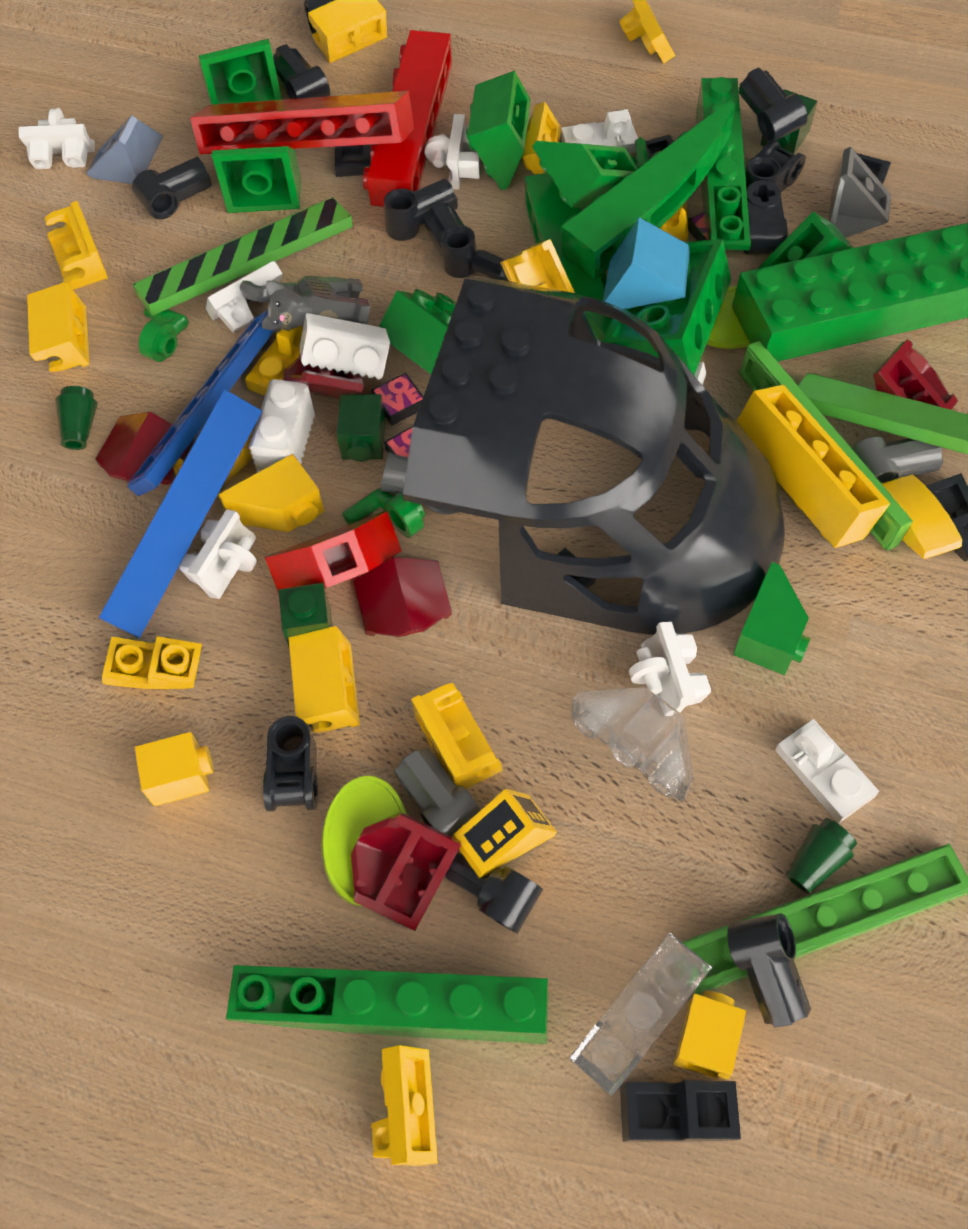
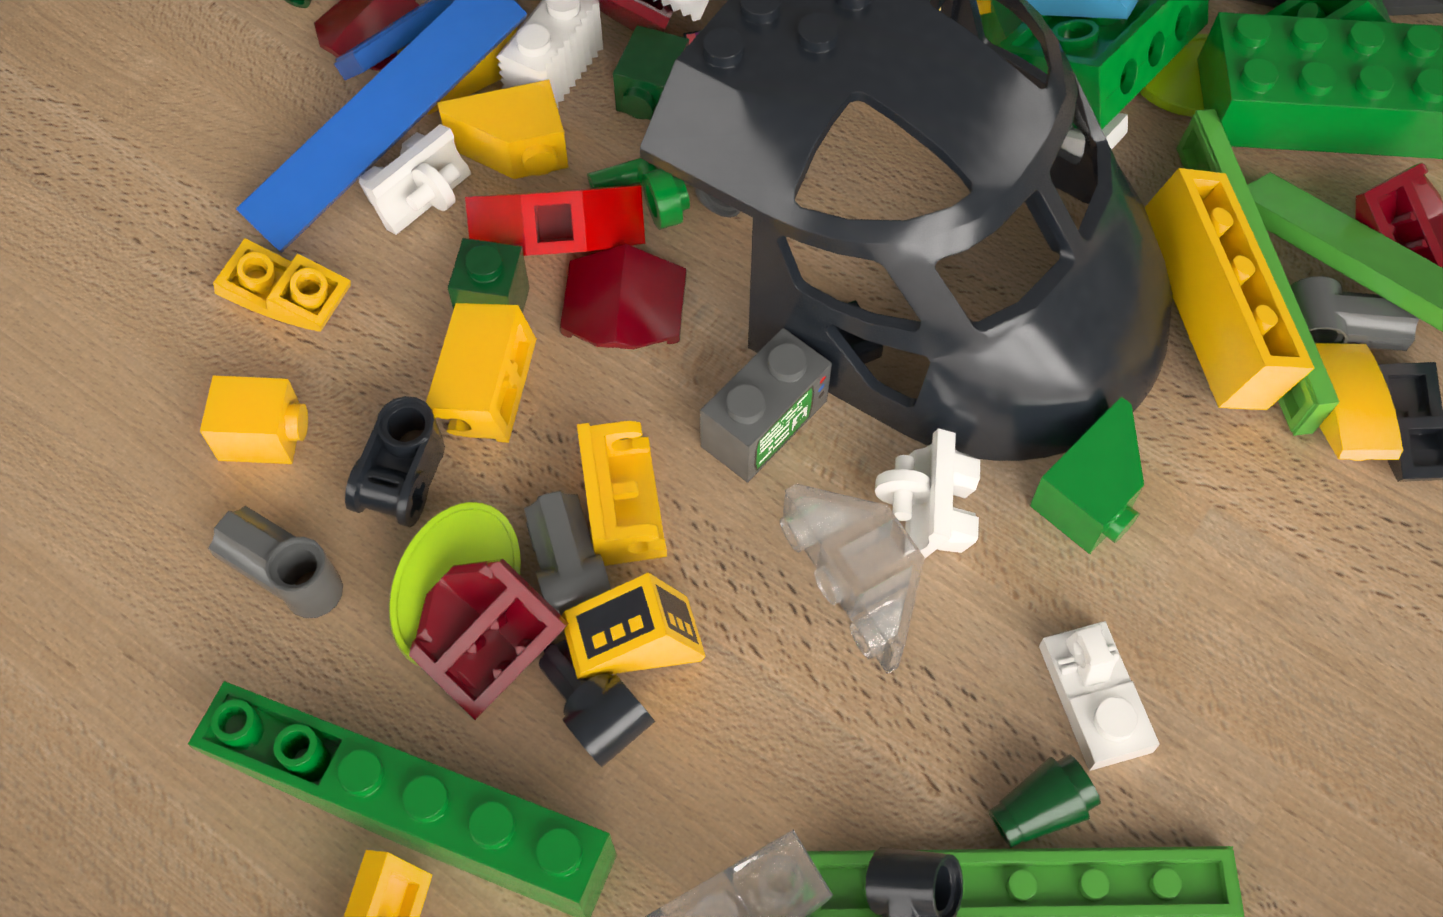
camera: 15 degrees right, 0 degrees up
none -> dark grey piece [208,506,343,618]
none -> dark grey brick [700,328,832,483]

